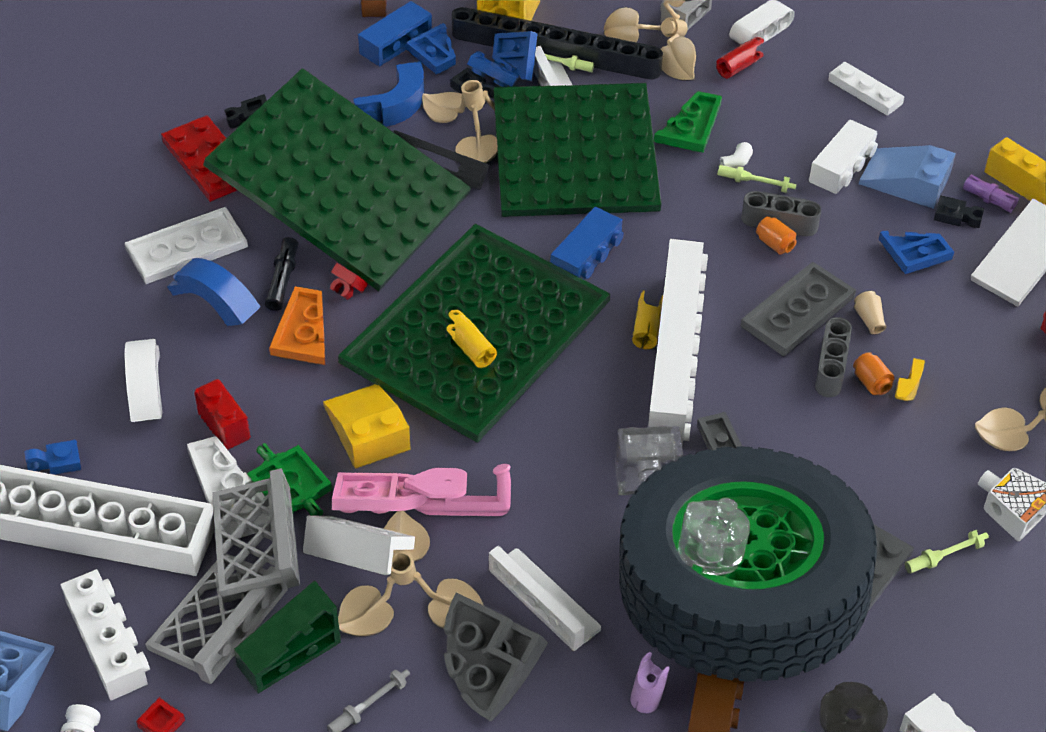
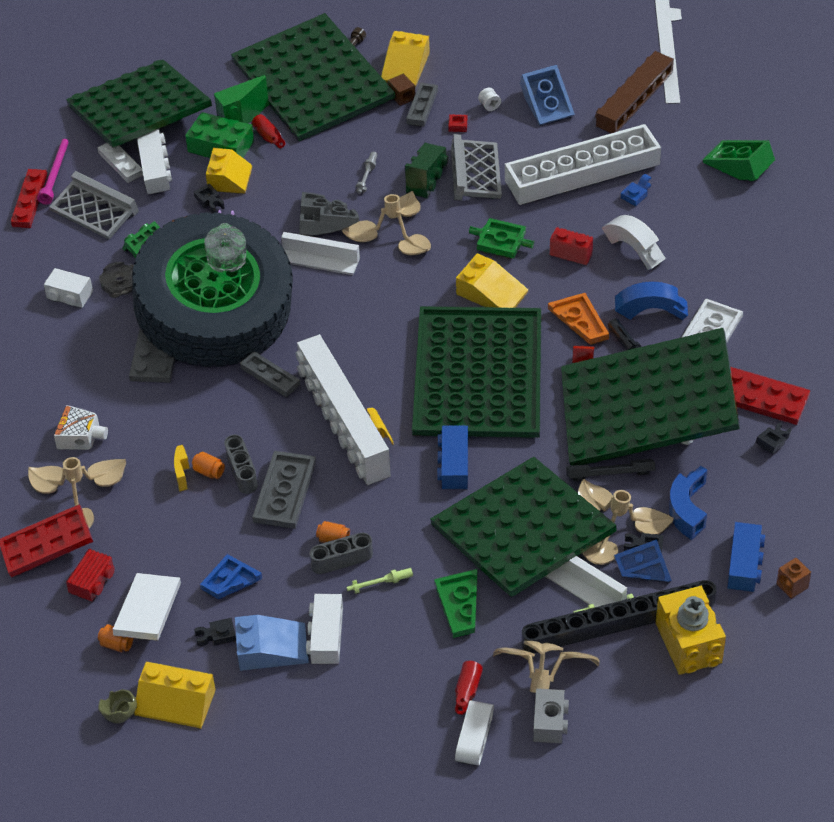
camera: 150 degrees right, 0 degrees up
white brick [60,569,150,701] -> none
white wing [187,436,270,542] -> none
light grey fence [212,468,300,597] -> none
white panel [303,516,415,575] -> none
bright pink plate [332,464,511,516] -> none
blue wing [406,23,456,75] -> none
yellow piece [447,310,497,368] -> none
blue wing [492,31,538,81] -> none
clear brick [615,426,683,495] -> none
white arm [720,142,753,168] -> none
white plate [828,62,905,116] -> none
tan cone [854,291,886,334] -> none
yellowish green piece [905,530,989,574] -> none
medium lavender pin [963,174,1019,213] -> none

